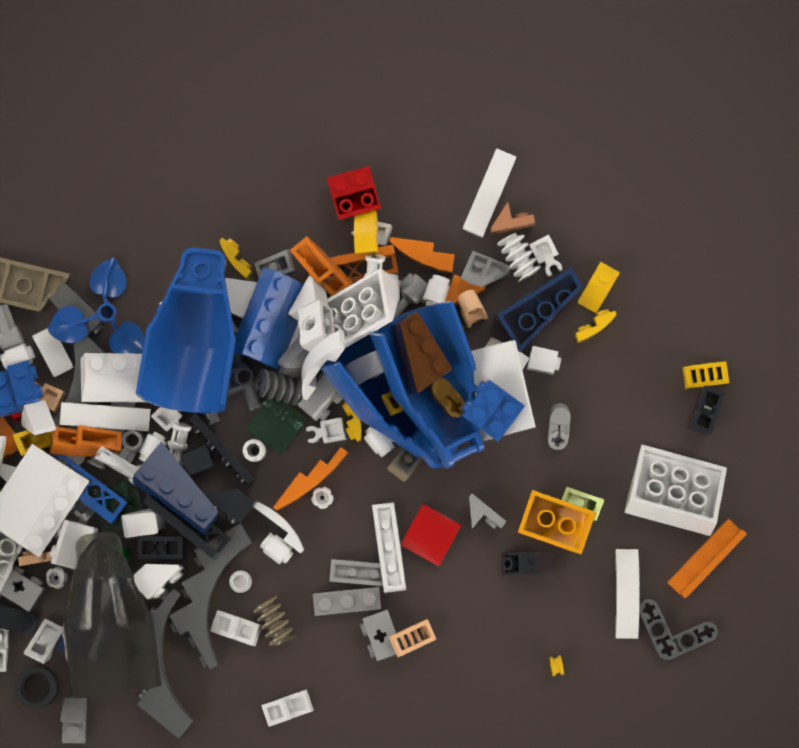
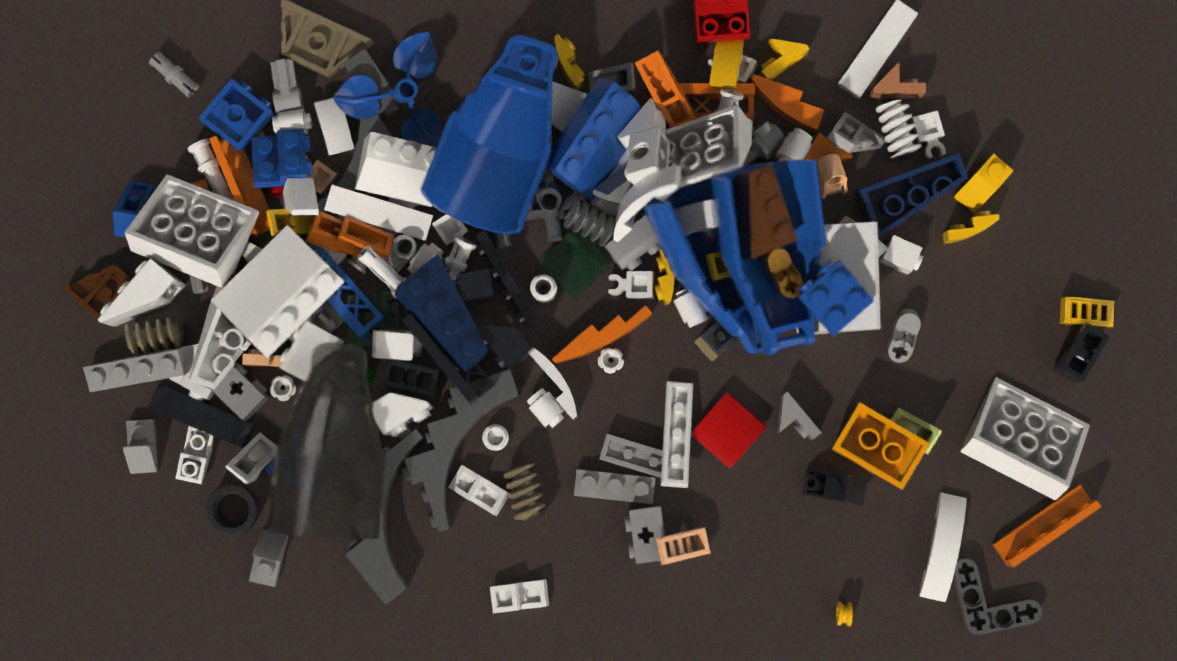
camera: 10 degrees right, 0 degrees up
none -> yellow slope [759,39,810,80]

